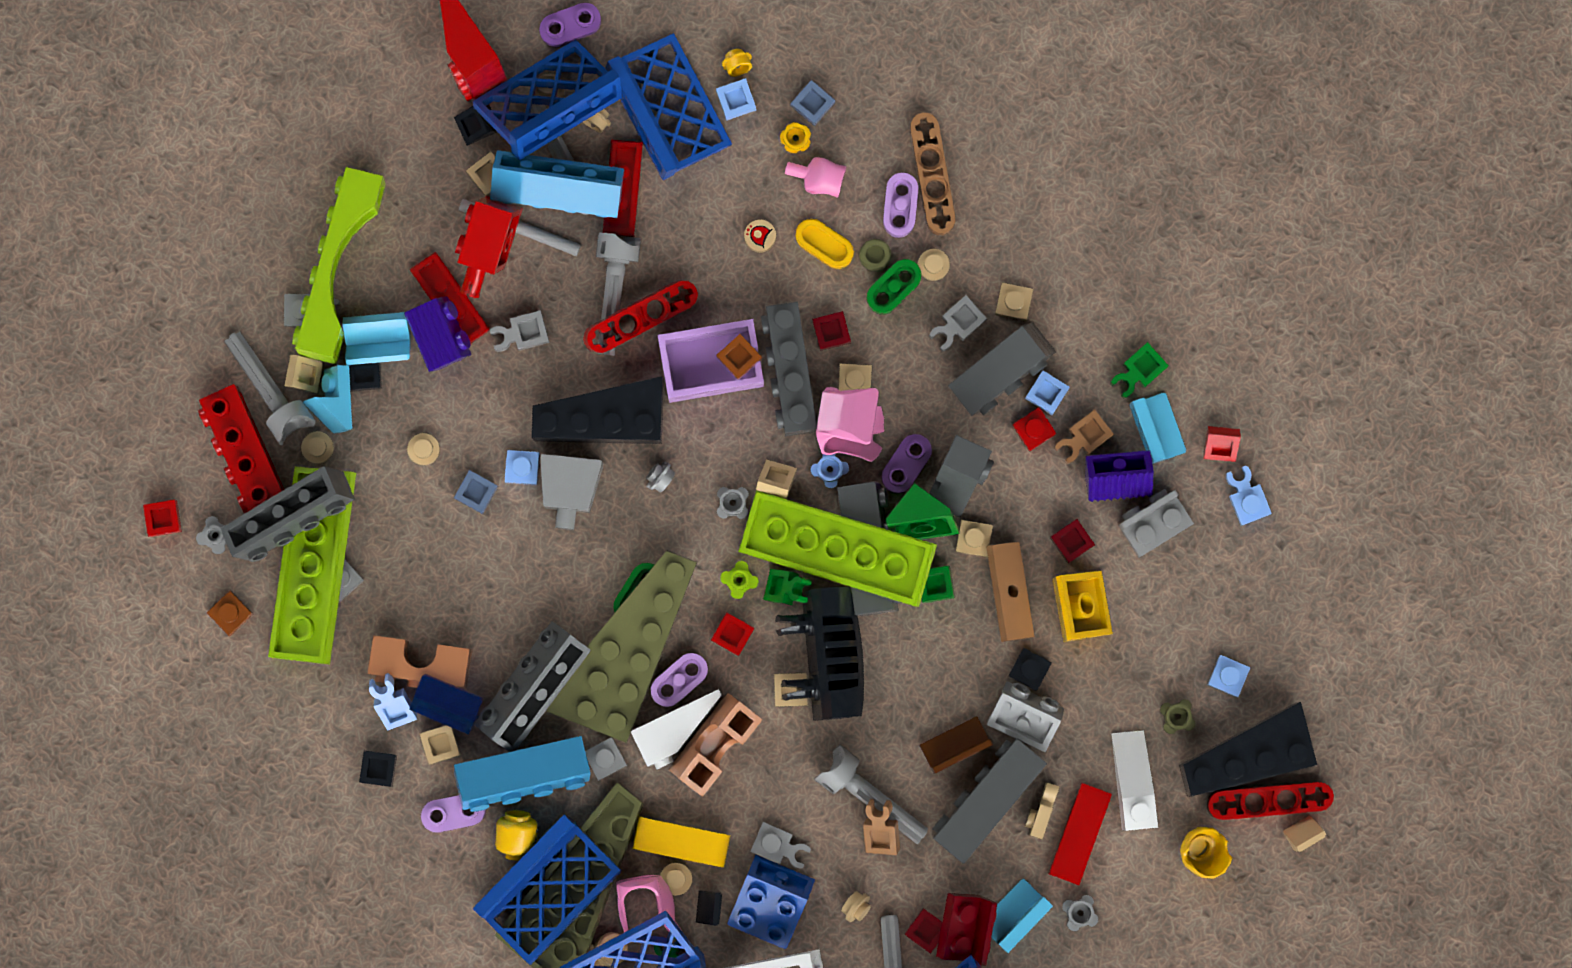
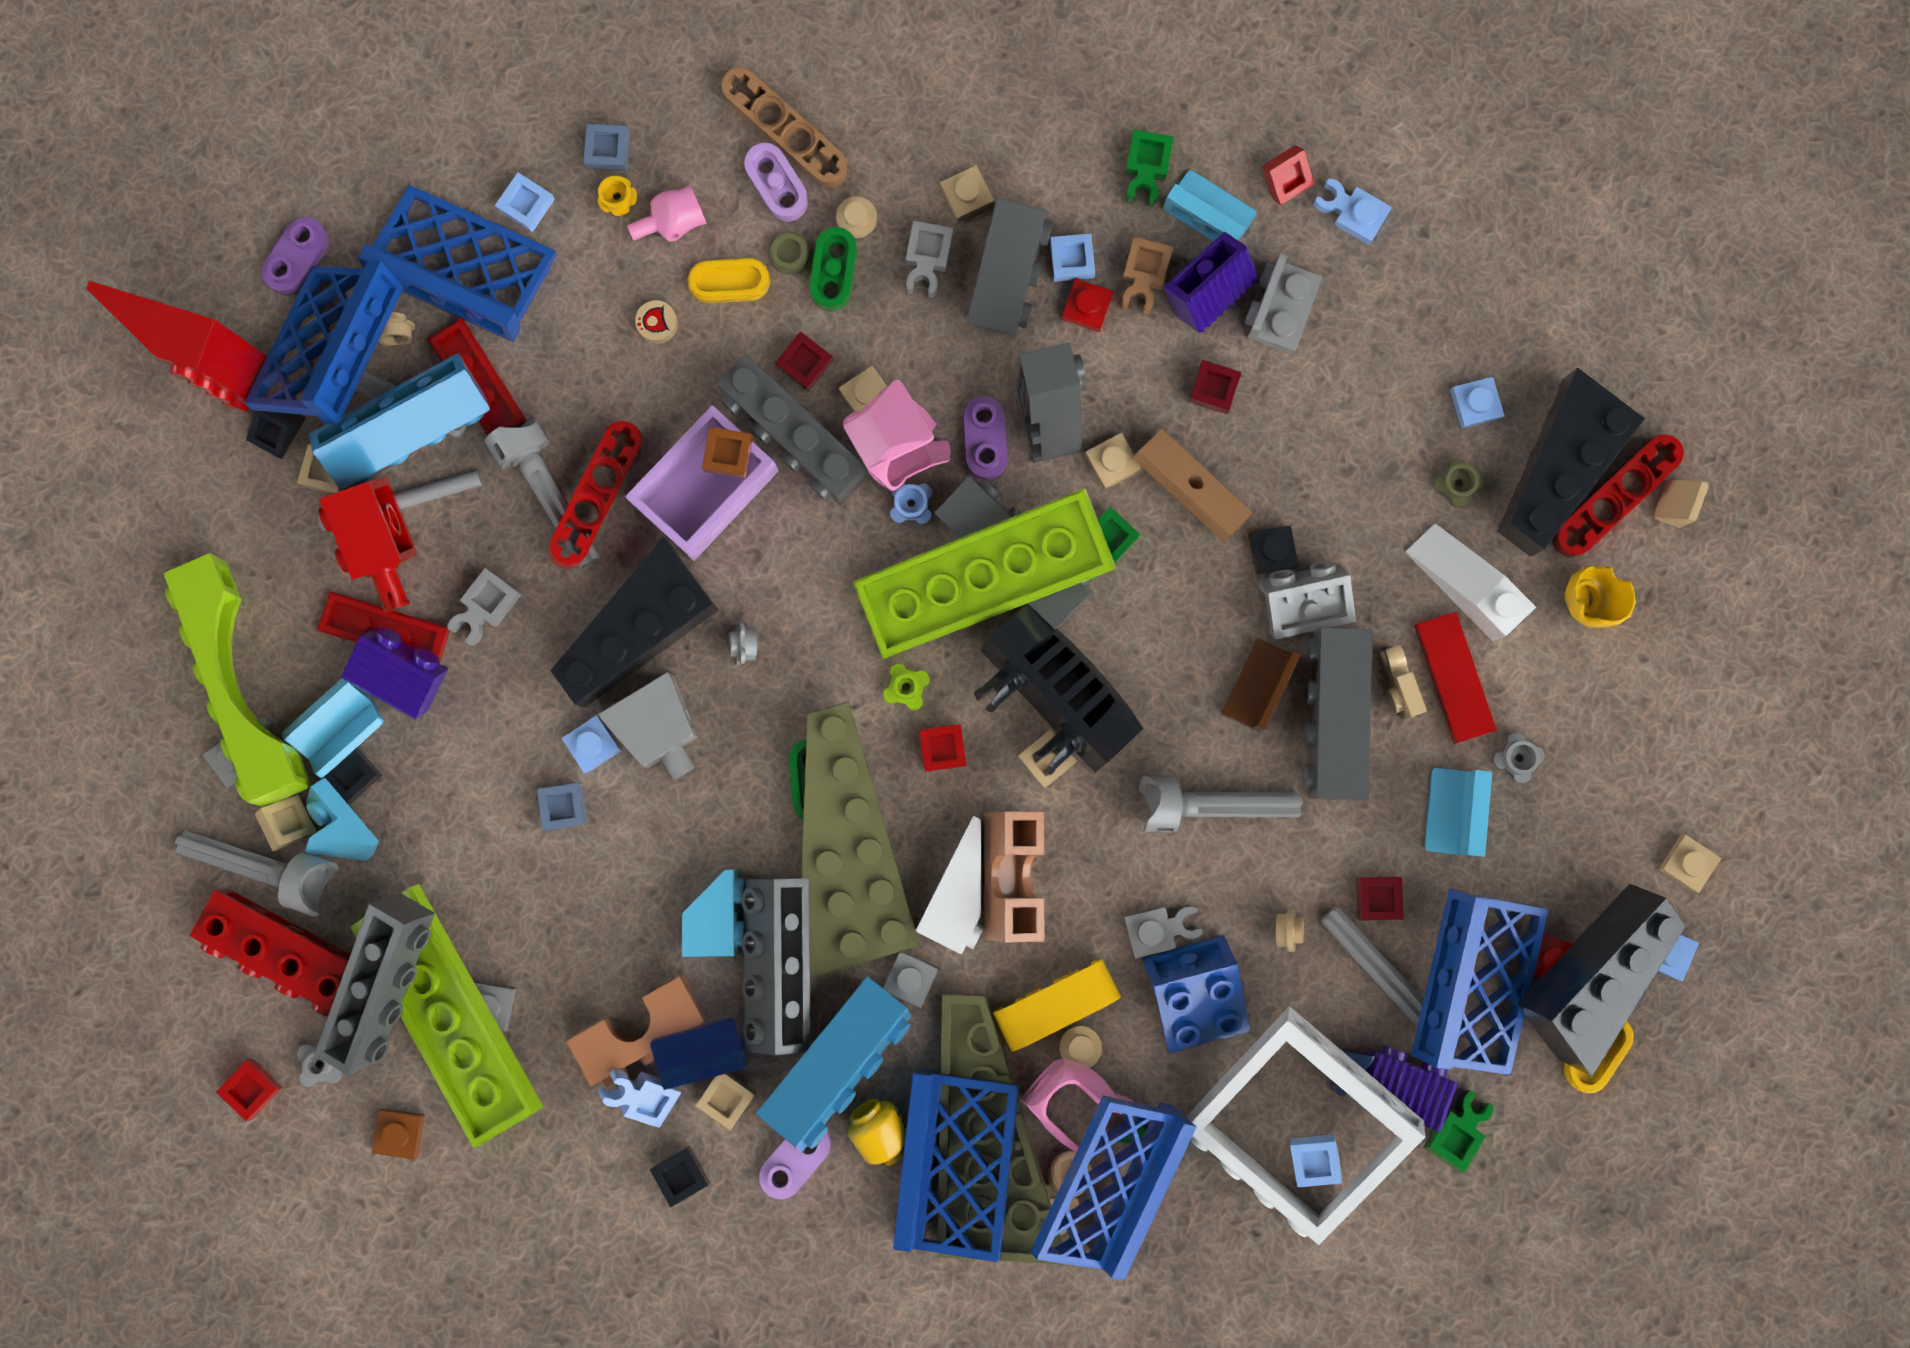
camera: 35 degrees left, 0 degrees up
tan plate [301,431,334,464] -> none
tan plate [407,433,440,465] -> none
lavender plate [651,653,708,707] -> none
black slope [696,890,722,926] -> none
light grey plate [717,487,749,519] -> none
yellow plate [722,49,752,77] -> none
tan plate [756,459,797,499] -> none
green plate [763,569,812,605] -> none
medium nougat plate [863,799,900,855] -> none
green slope [886,483,960,540] -> none
dark red bracket [936,893,997,966] -> none
yellow slope [1052,571,1113,642] -> none
none -> medium azure slope [682,869,745,957]

